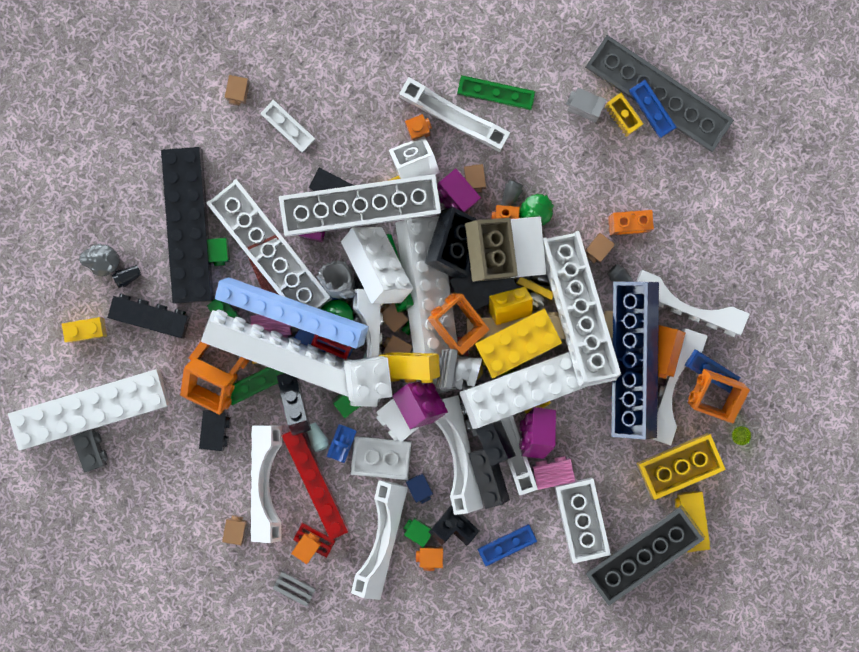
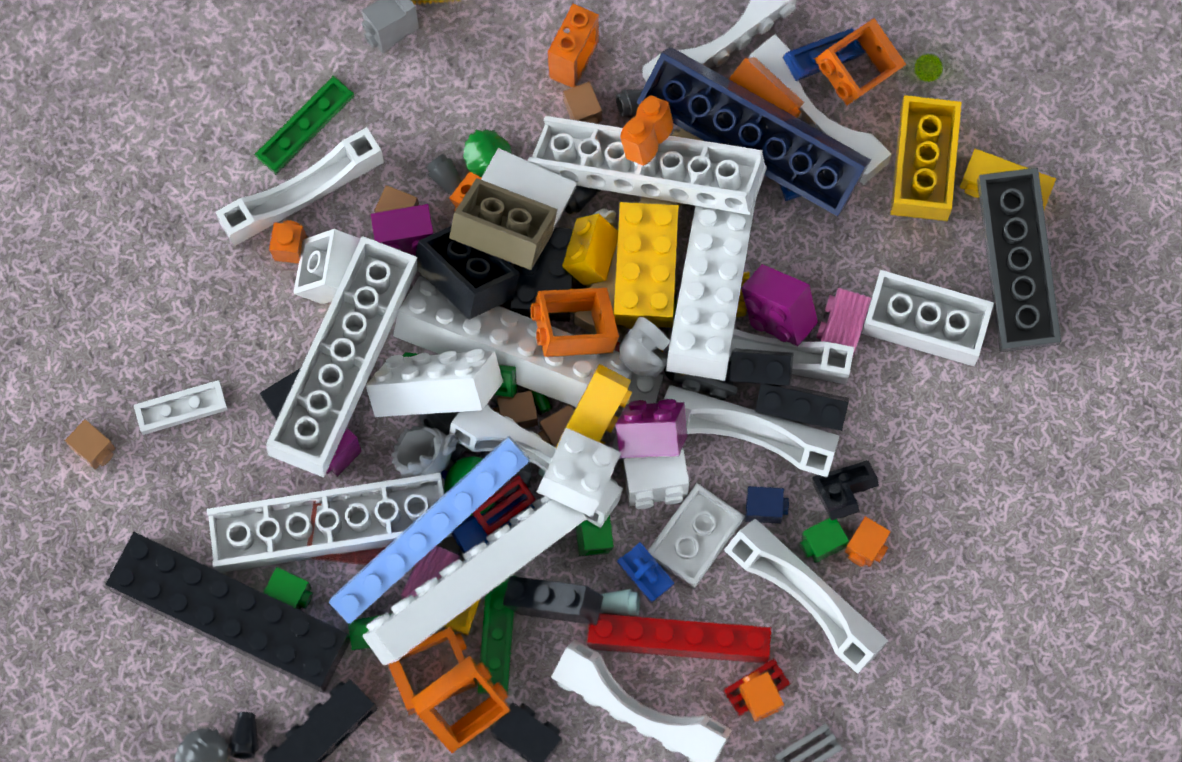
camera: 60 degrees left, 15 degrees down
light grey tile [436,349,458,390] -> none
blue tile [477,524,537,566] -> none
yellow tile [516,277,553,301] -> none
none -> orange brick [620,95,674,166]

